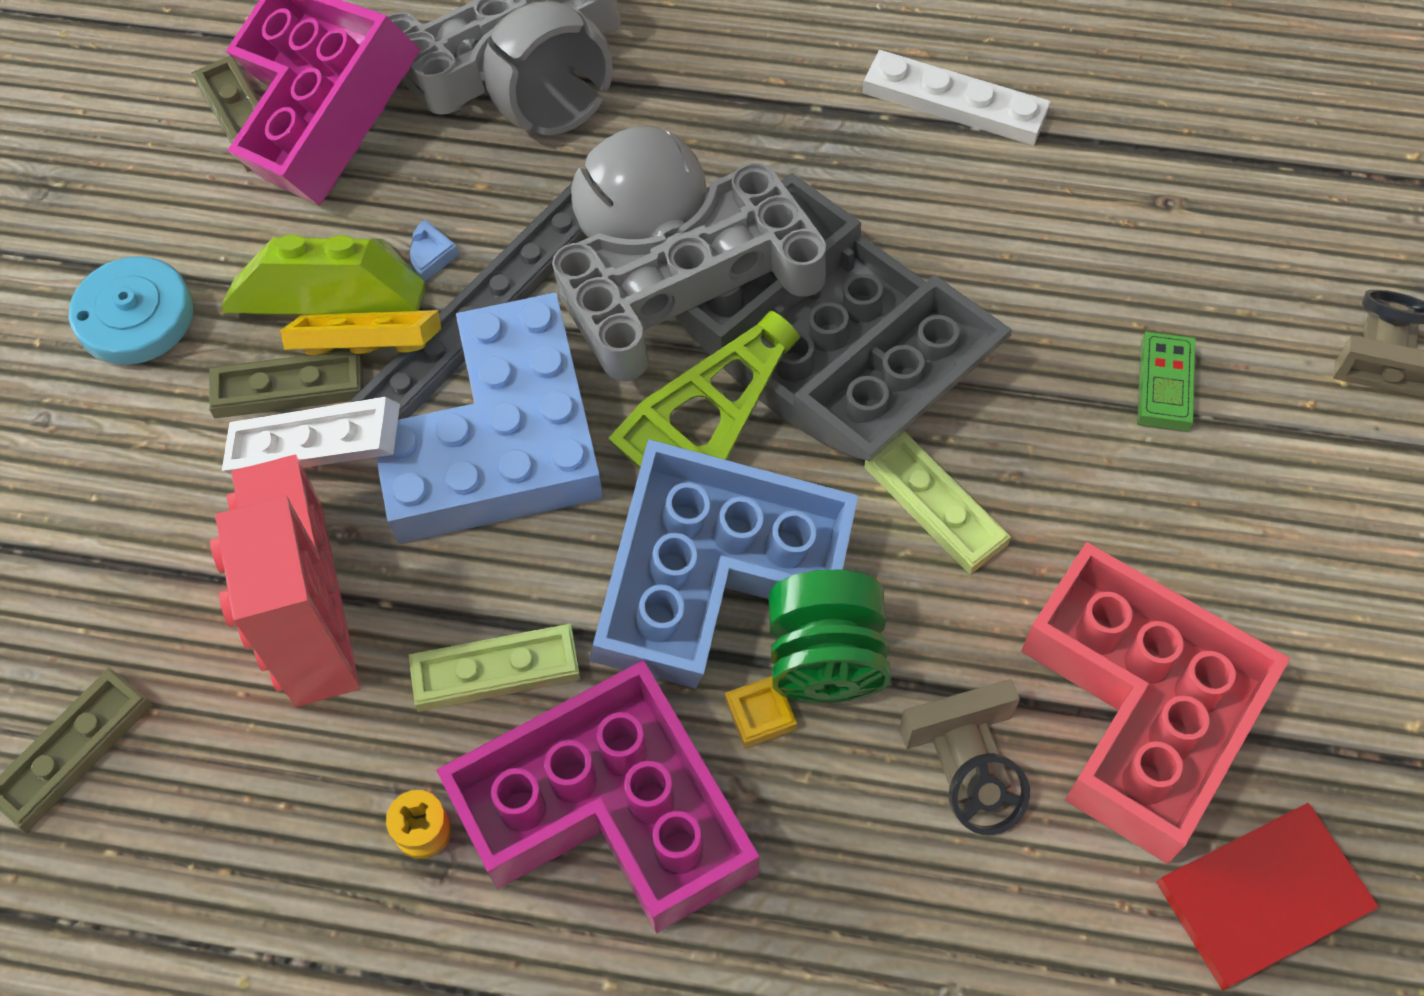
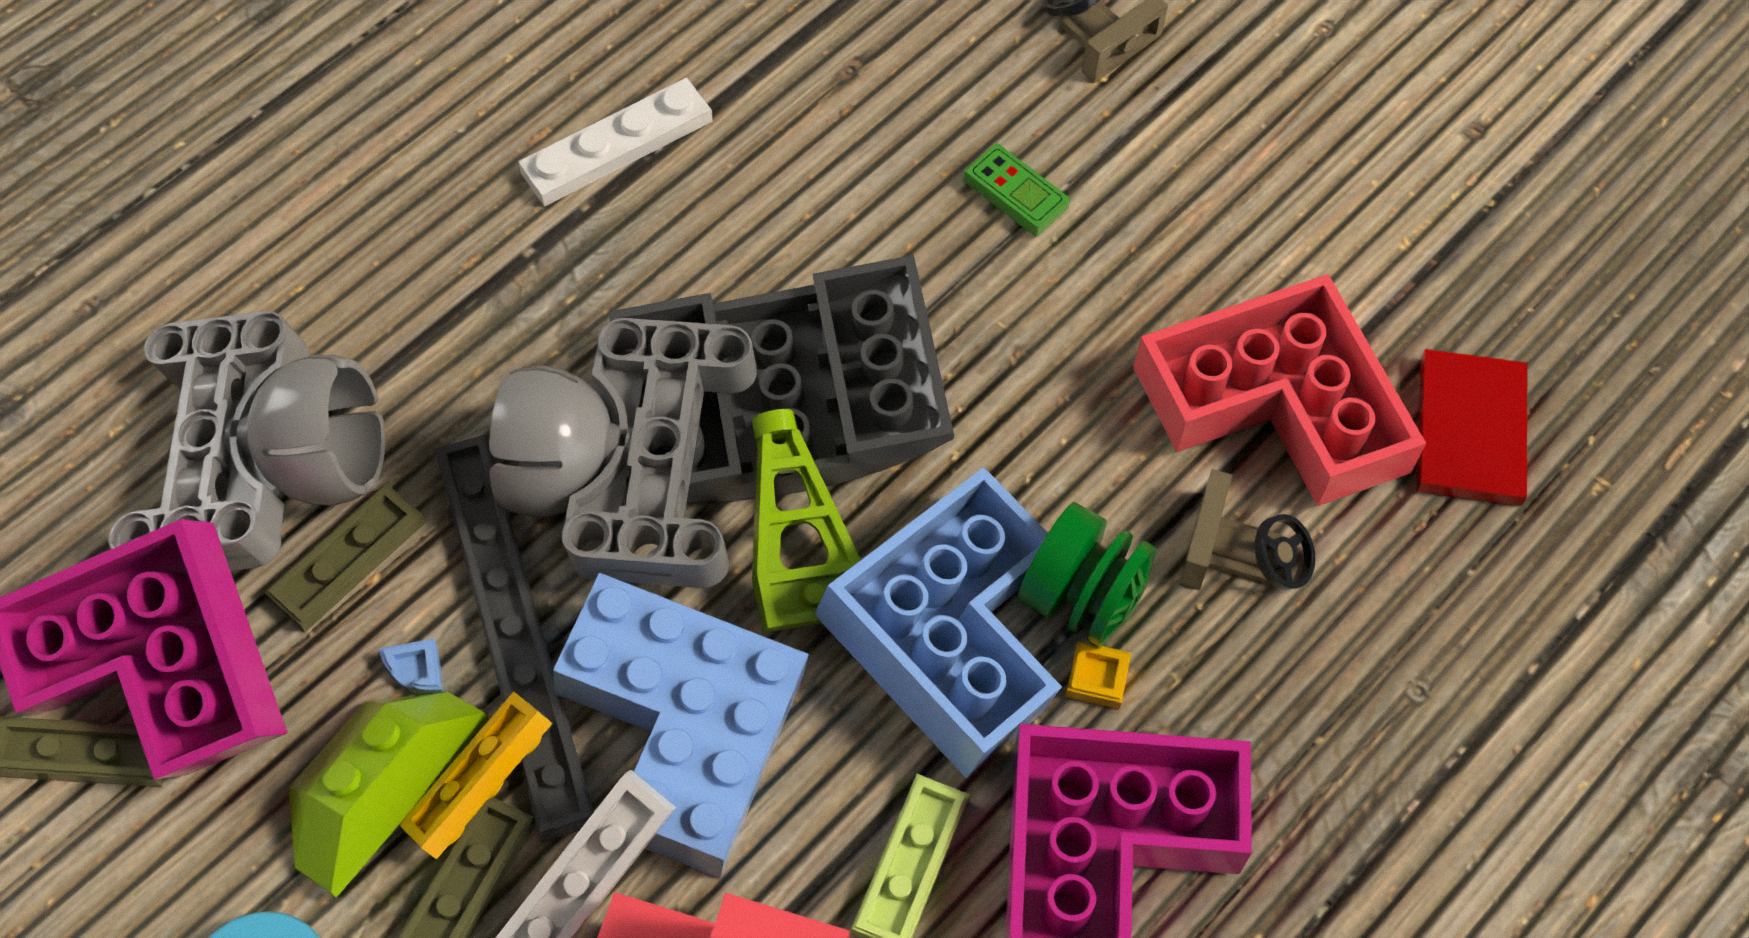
camera: 60 degrees left, 0 degrees up
yellowish green tile [864,431,1011,575] -> none
none -> olive tile [264,483,426,632]

